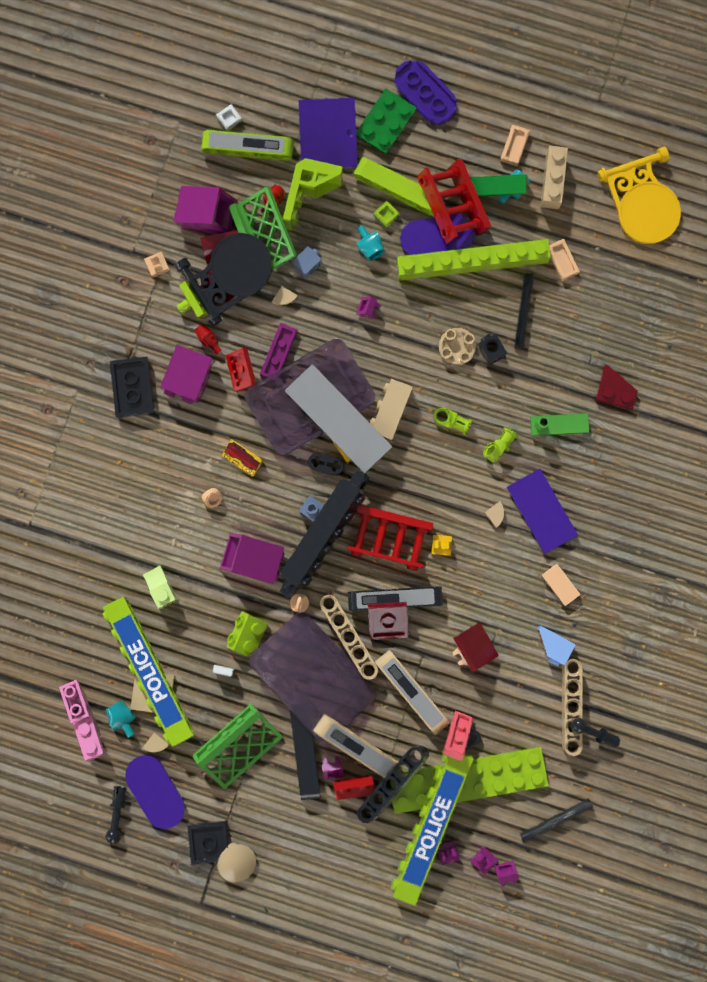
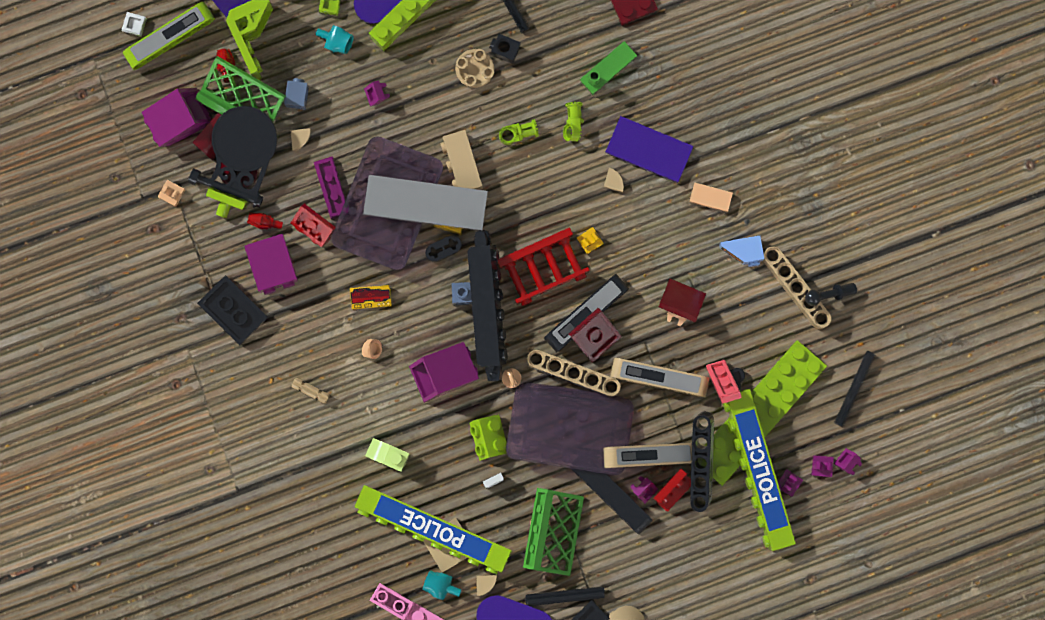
camera: 45 degrees left, 0 degrees up
none -> tan axle [292,378,330,404]
none -> black axle [525,586,605,606]

